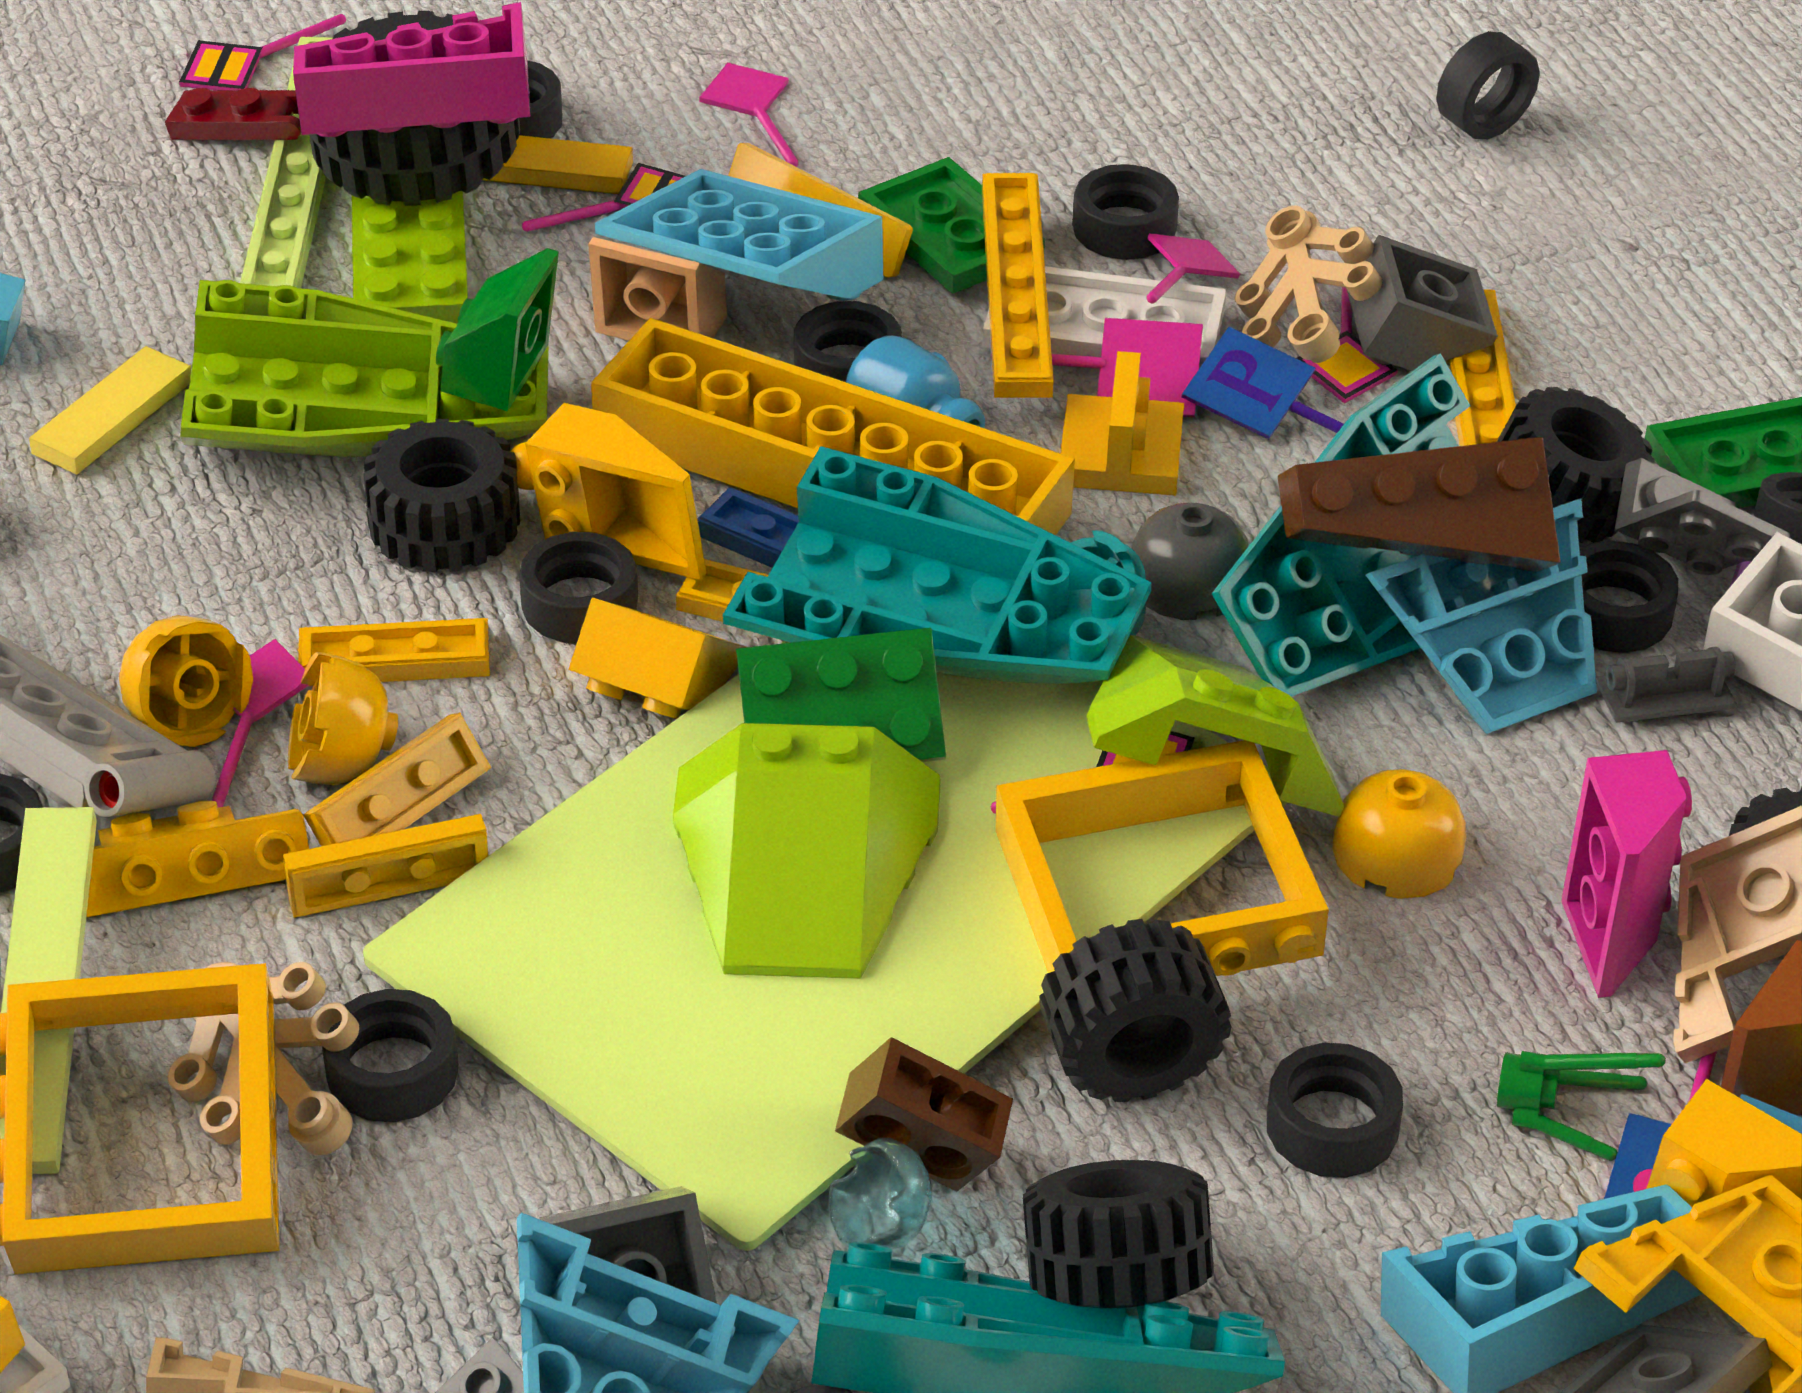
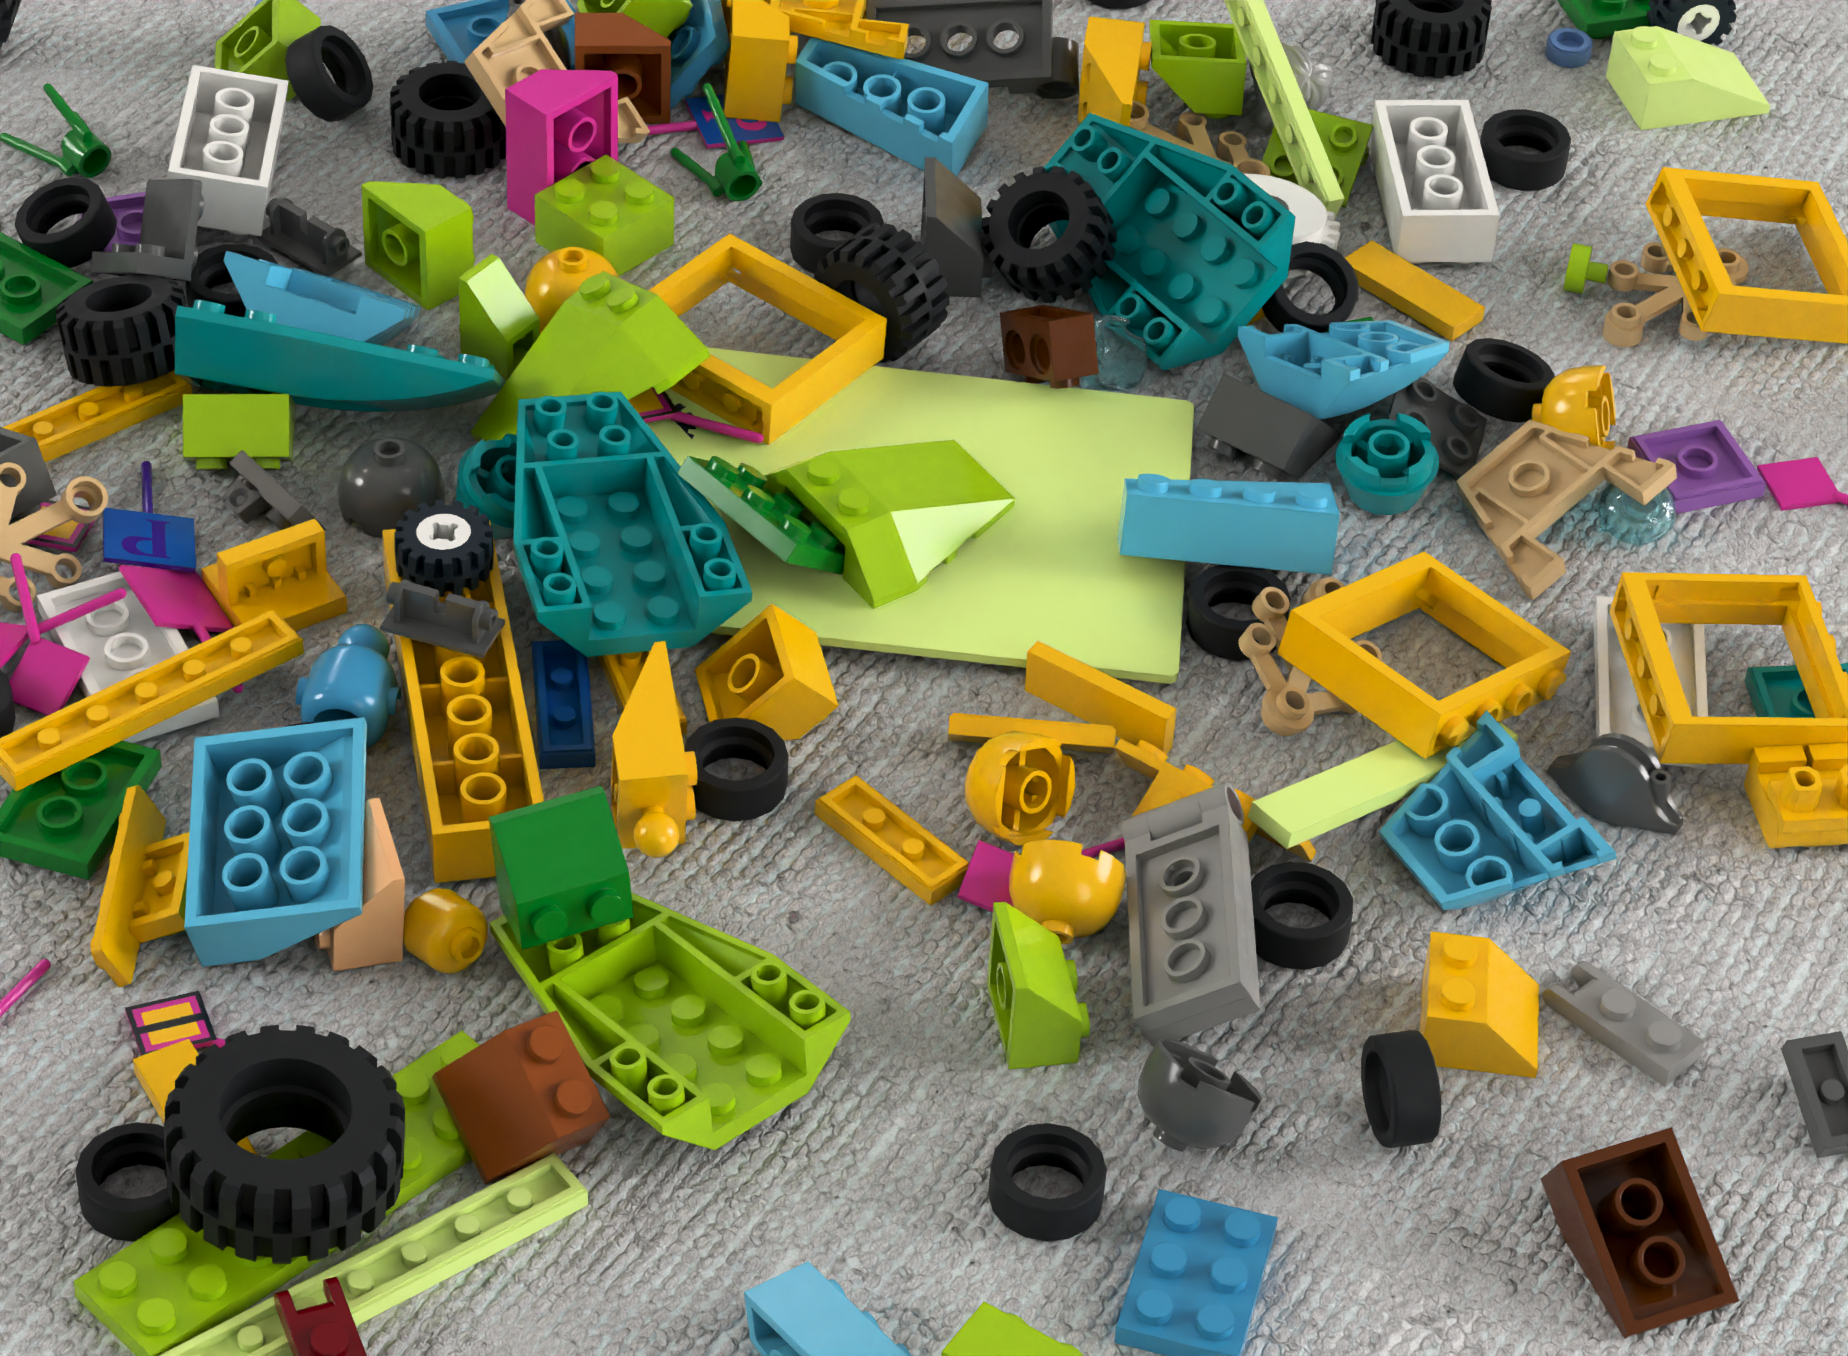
camera: 130 degrees left, 0 degrees up
light yellow tile [29,346,191,475] -> none
dark pink wedge [293,2,530,137] -> none
black tyre [363,419,520,572] -> none
reddish brown wedge [1277,437,1561,572] -> none
none -> dark pink piece [9,553,90,716]
none -> dark grey hinge [221,450,326,531]
none -> lime slope [361,181,475,311]
none -> dark grey hinge [380,579,505,658]
none -> black wheel [394,500,494,597]
none -> yellow head [403,888,488,974]
none -> dark orange slope [432,1010,611,1184]
none -> lime slope [458,254,540,381]
none -> lime brick [535,155,674,276]
none -> dark grey slope [920,157,992,297]
none -> lime slope [987,902,1090,1070]
none -> medium azure wedge [1117,474,1340,575]
none -> teal cone [1335,413,1439,515]

